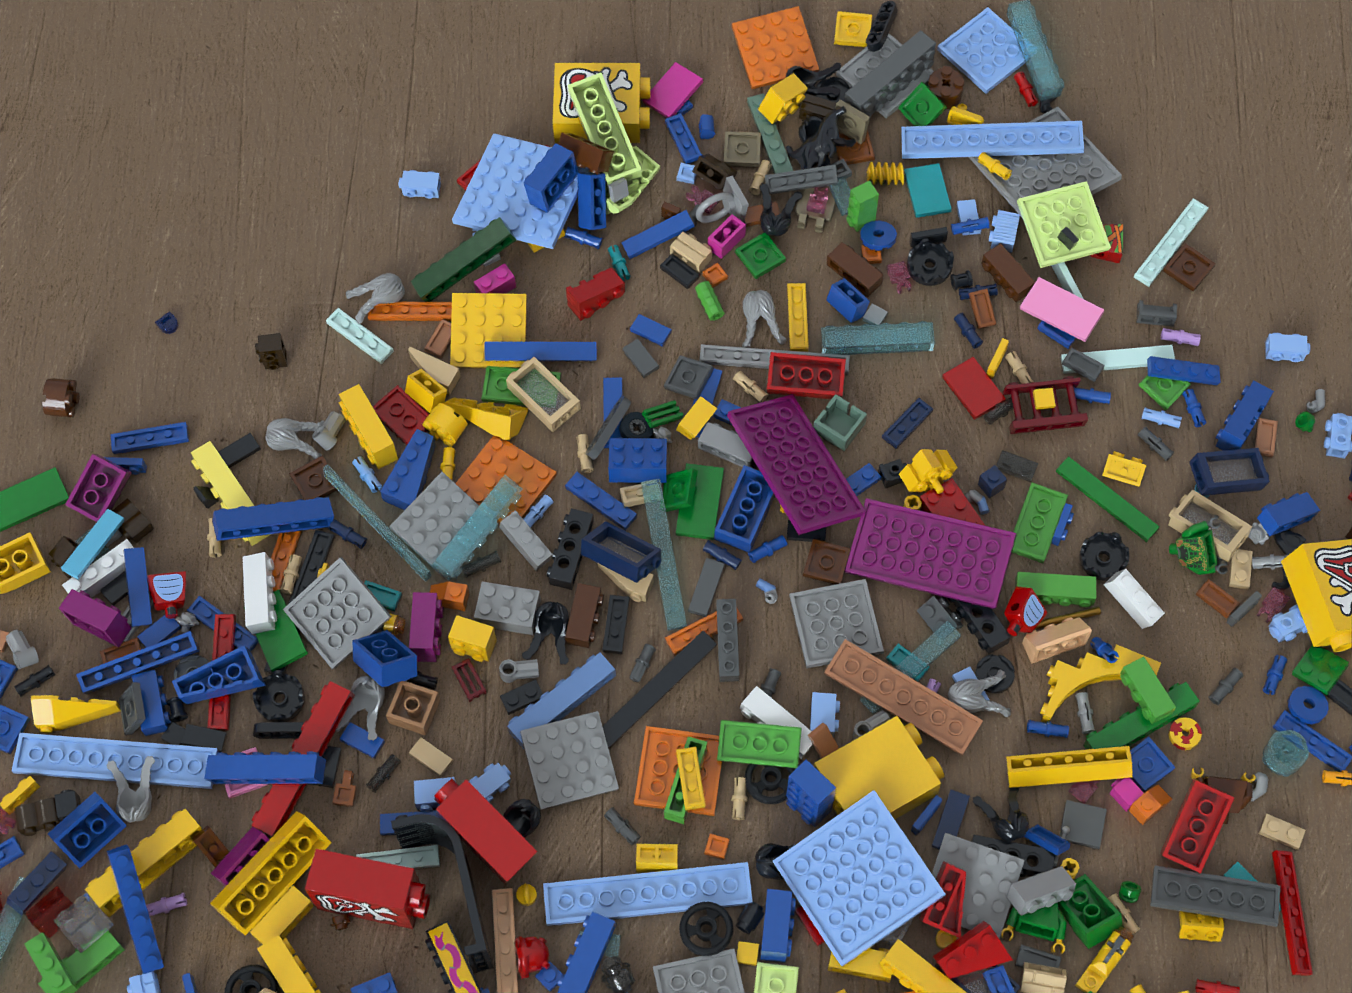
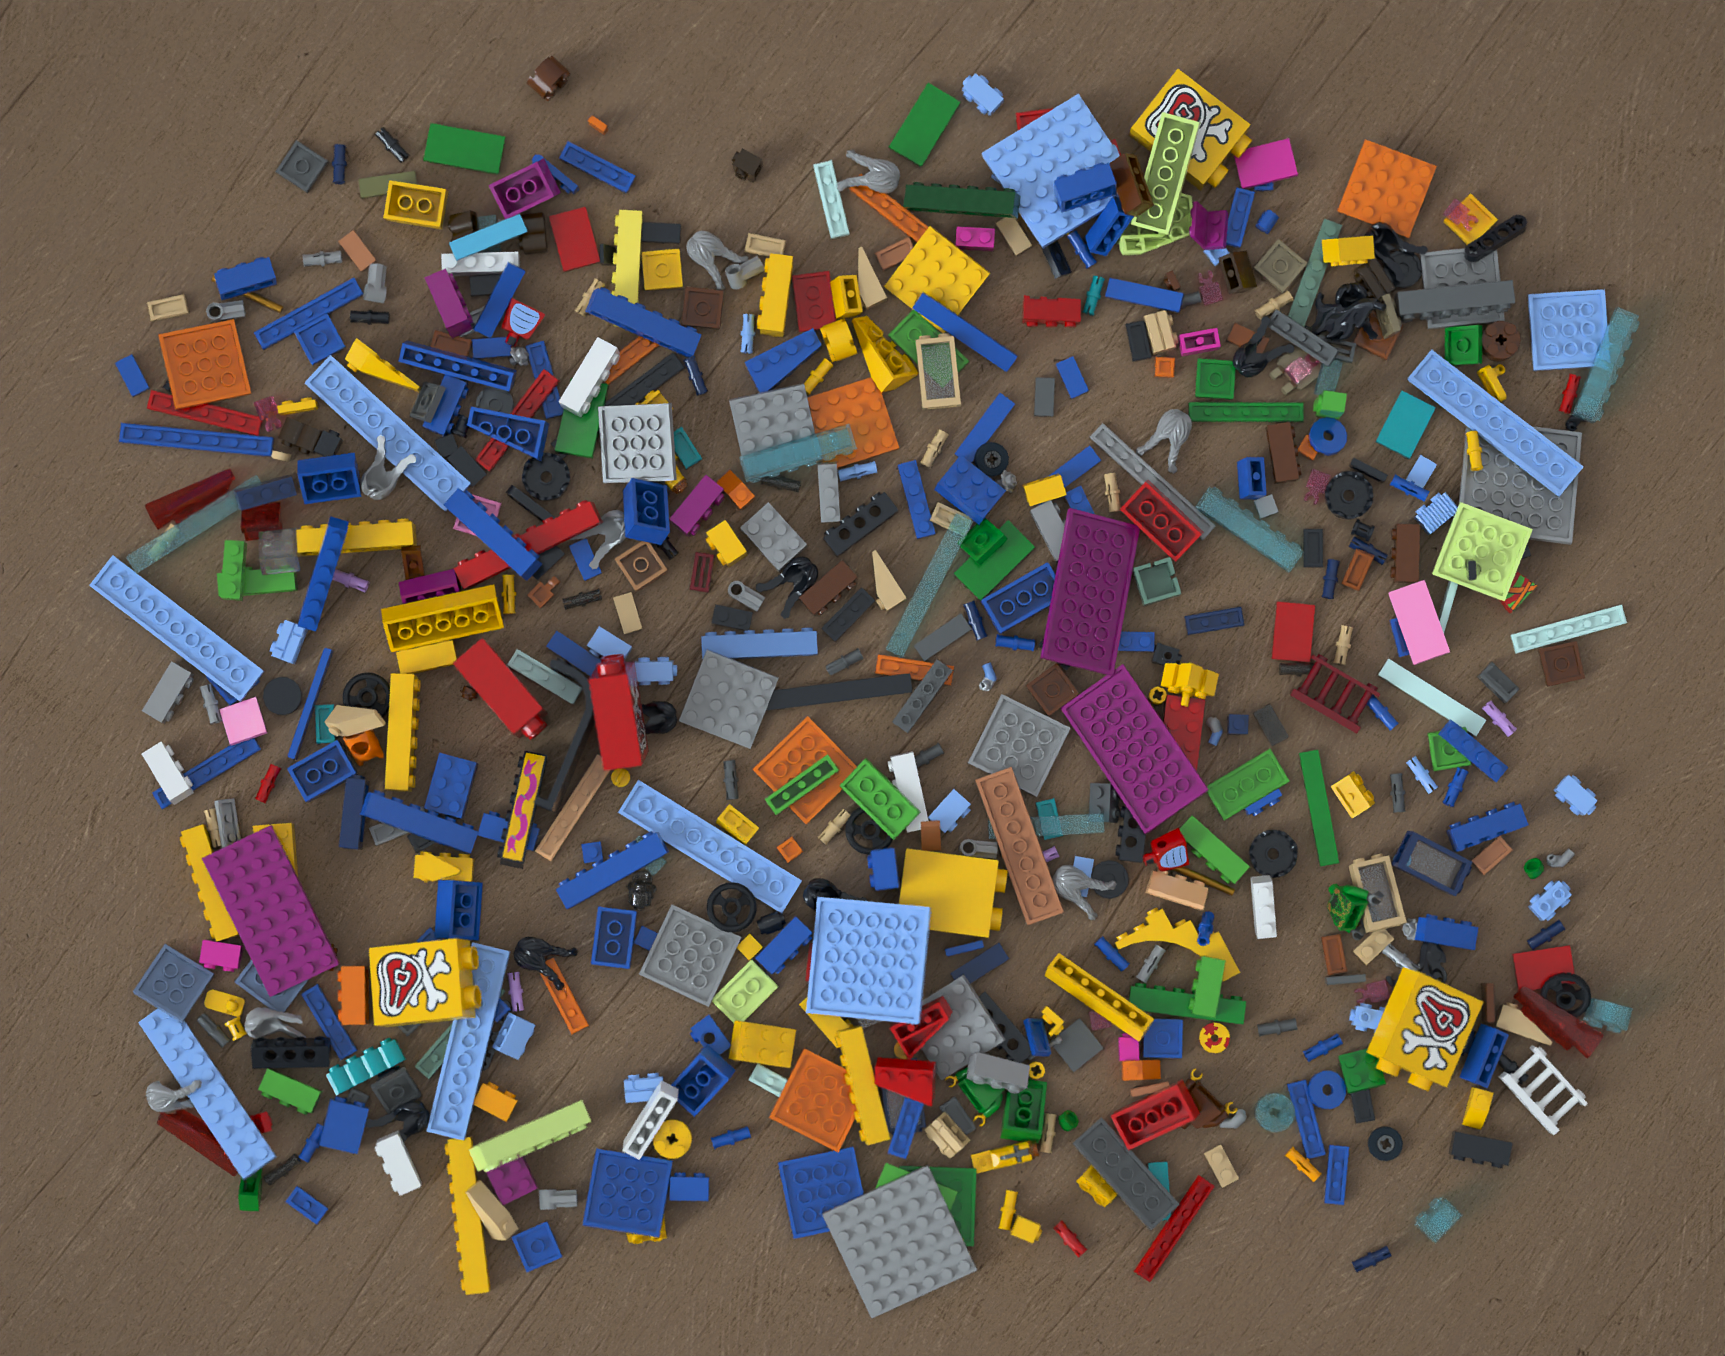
camera: 35 degrees right, 20 degrees up
clear blue tile [155,311,178,334] -> none
tan pin [280,554,302,595] -> none
clear light blue tile [322,464,431,581] -> none
red helmet [514,936,550,979] -> none
dark blue window [581,521,662,583] -> none
dark grey beam [585,396,631,460] -> none
light grey tile [608,178,629,203] -> none
green tile [642,400,684,428] -> none
dark grey tile [664,355,714,400] -> none
yellow tile [676,747,706,810] -> none
light grey tile [695,176,749,223] -> none
bright green axle [695,281,724,321] -> none
yellow tile [787,283,809,352] -> none
yellow piece [867,162,904,185] -> none
black hair [972,787,1029,842] -> none
yellow tile [987,338,1009,379] -> none
yellow tile [1033,388,1056,410] -> none
dark grey tile [1062,348,1105,382] -> none
none -> tan tile [271,450,291,462]
none -> yellow pin [501,575,517,614]
none -> red tile [549,207,600,272]
none -> orange tile [588,116,608,135]
none -> yellow plate [641,249,683,291]
none -> tan tile [745,233,786,257]
none -> green tile [889,83,961,167]
none -> tan tile [996,218,1032,256]
none -> black plate [1040,240,1072,279]
none -> yellow bracket [1040,1006,1064,1036]
none -> nougat tile [1130,1081,1169,1097]
none -> green tile [1188,402,1304,422]
none -> magenta bracket [1189,201,1228,250]
none -> black tile [1303,529,1323,568]
none -> clear pink plate [1442,199,1479,231]

